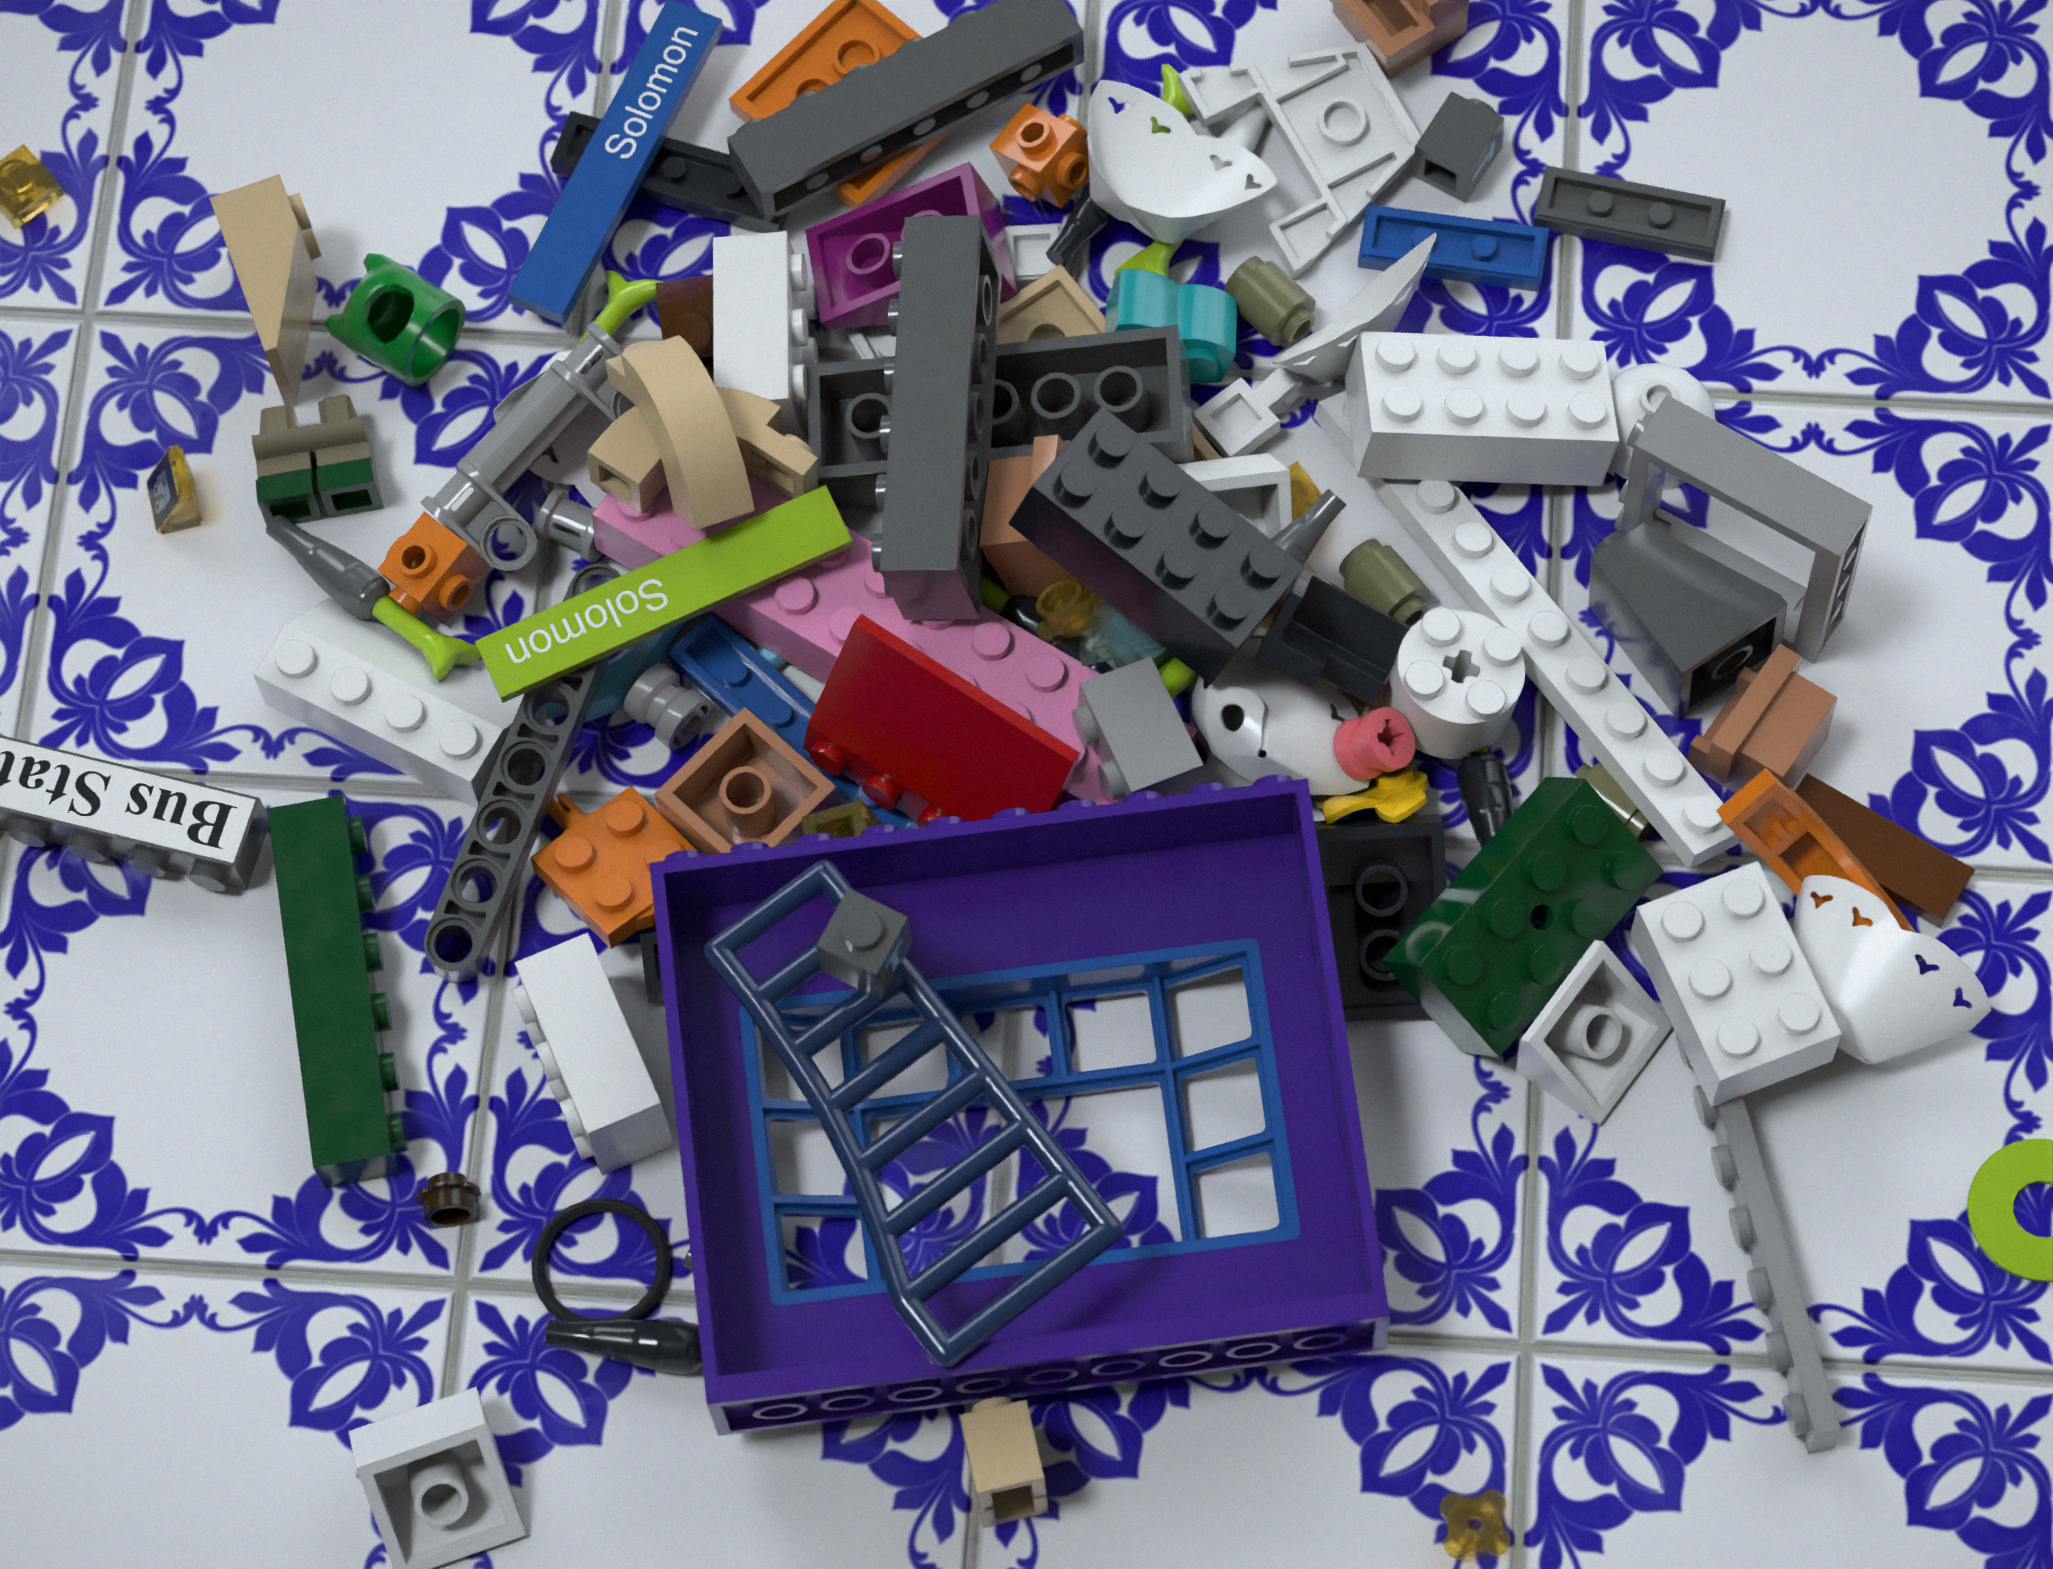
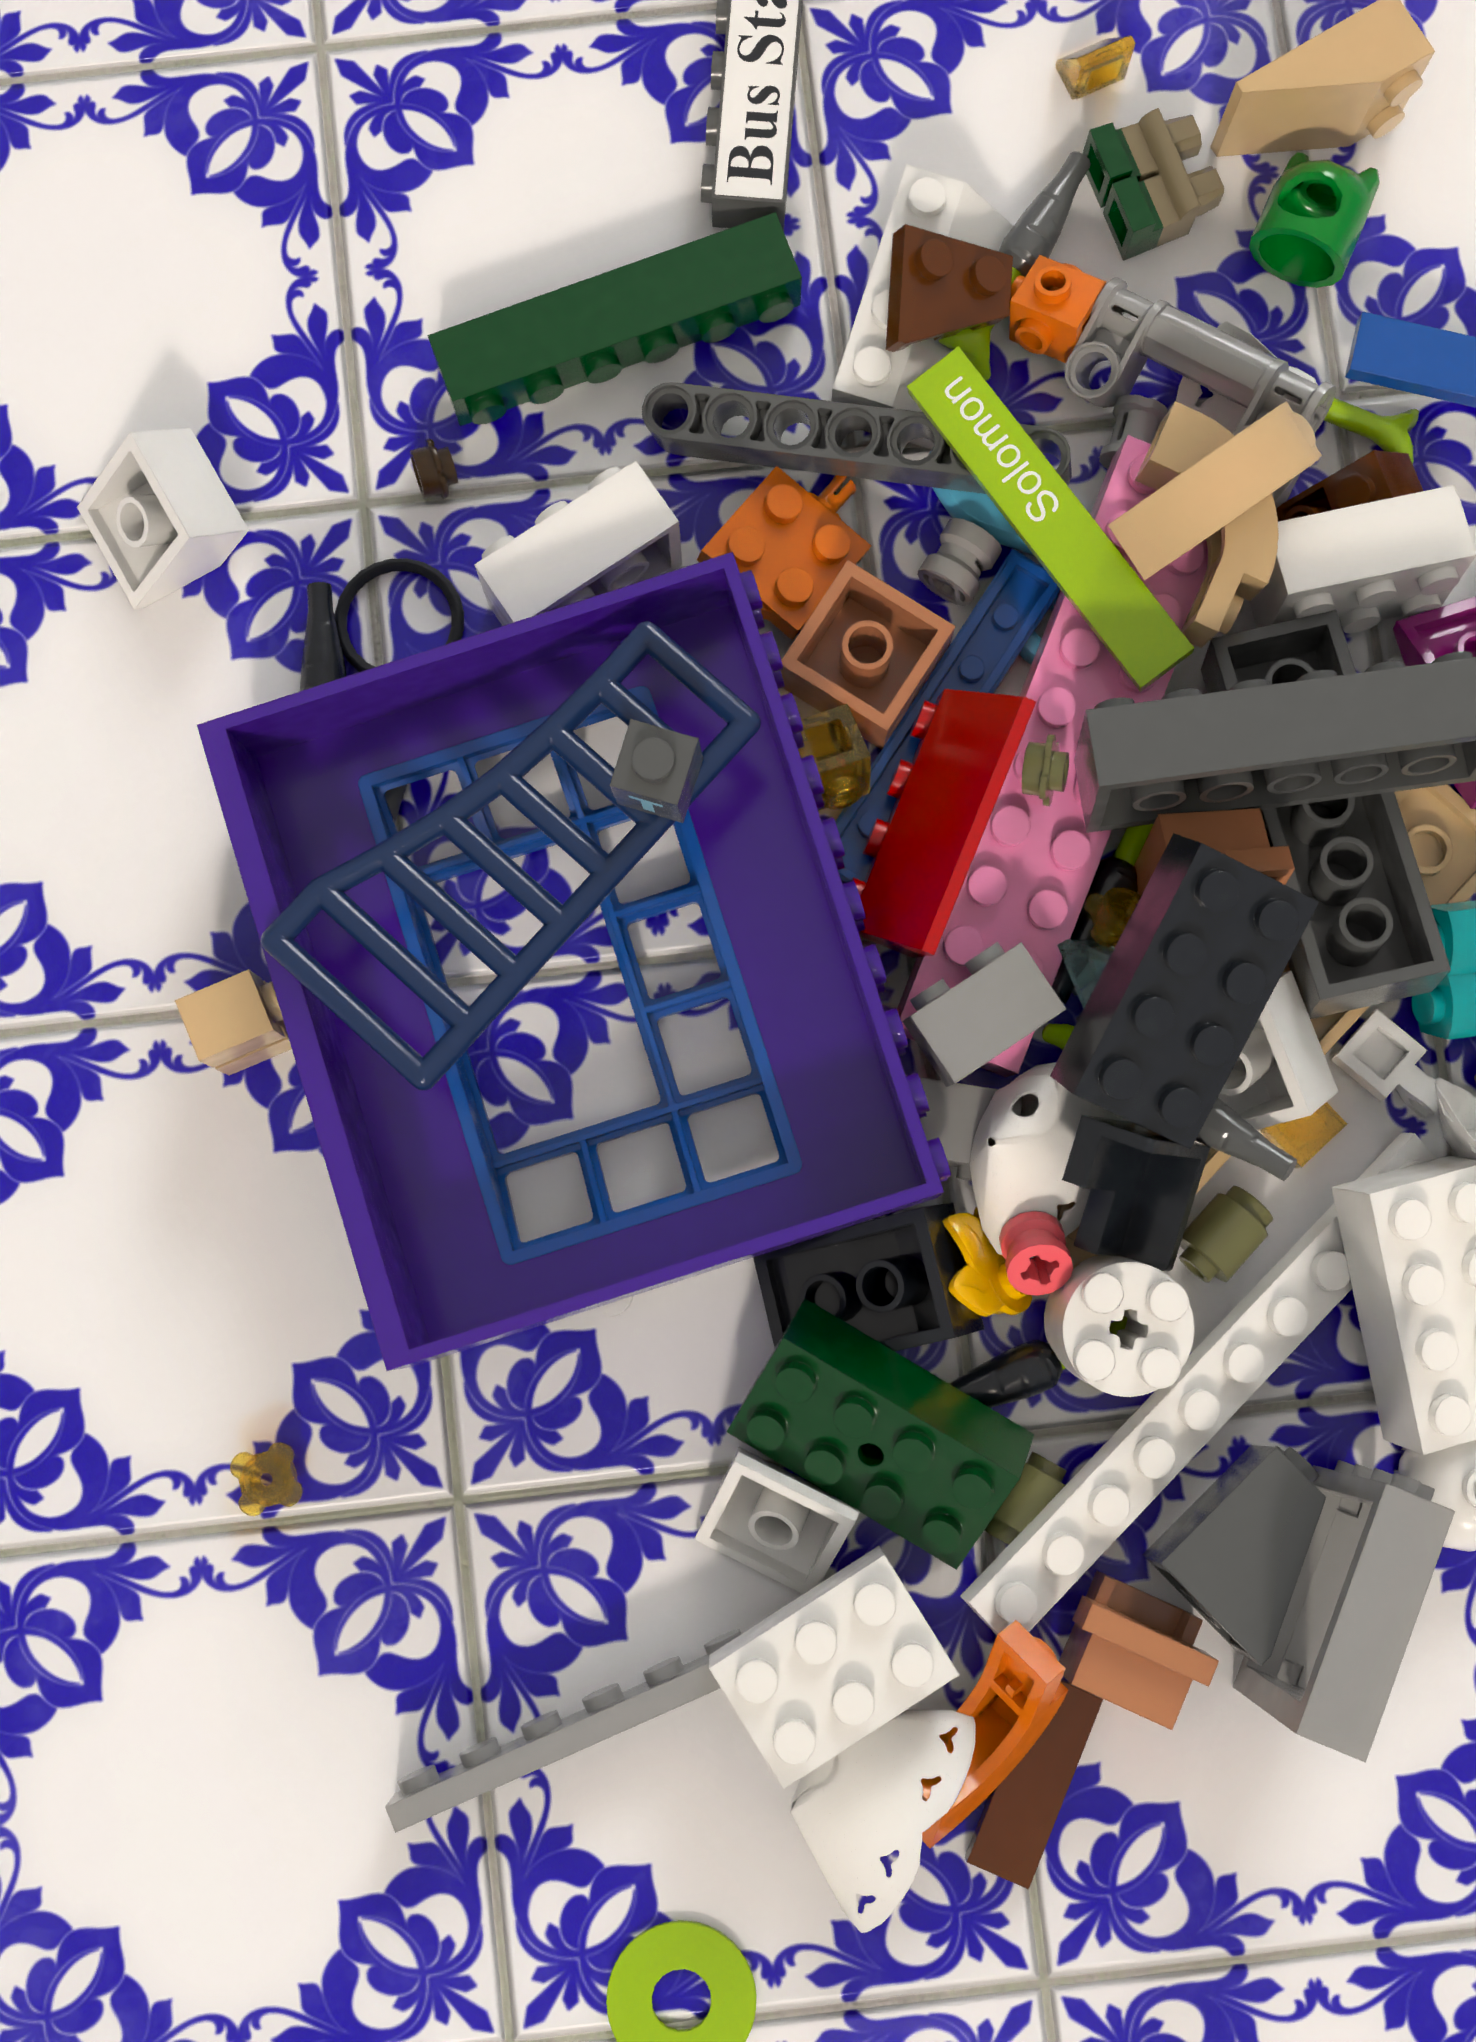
camera: 75 degrees right, 15 degrees up
none -> reddish brown wing [886,224,1013,352]
none -> olive plate [1022,734,1069,806]

